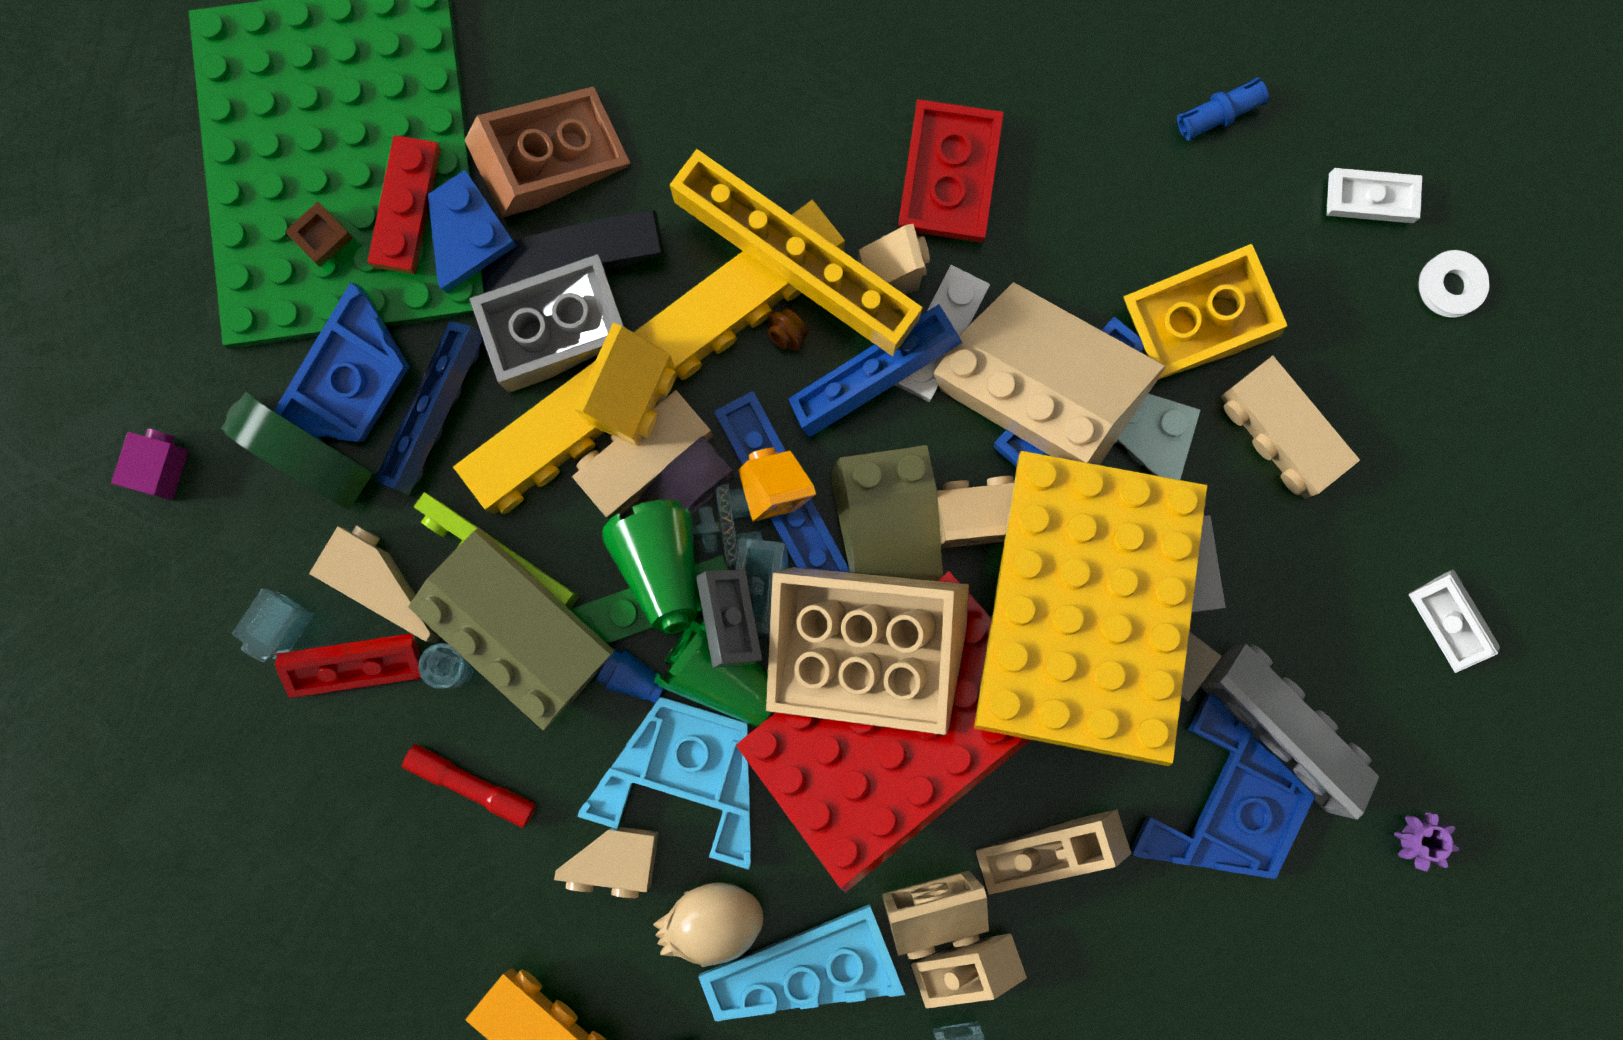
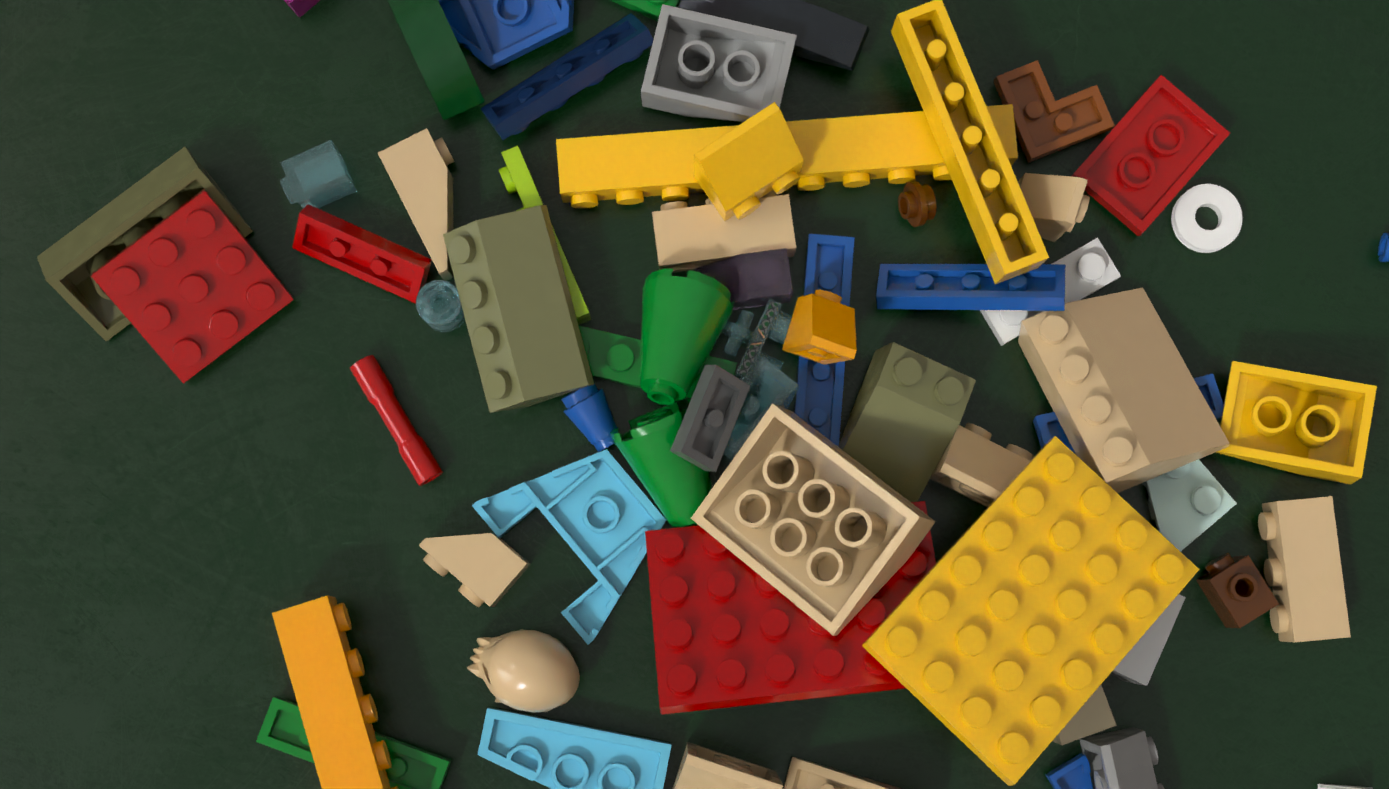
camera: 30 degrees right, 0 degrees up
none -> olive slope [37,146,253,341]
none -> red plate [91,189,294,384]
none -> dark orange plate [993,60,1115,163]
none -> white piece [1171,184,1243,253]
none -> reddish brown brick [1196,553,1279,628]

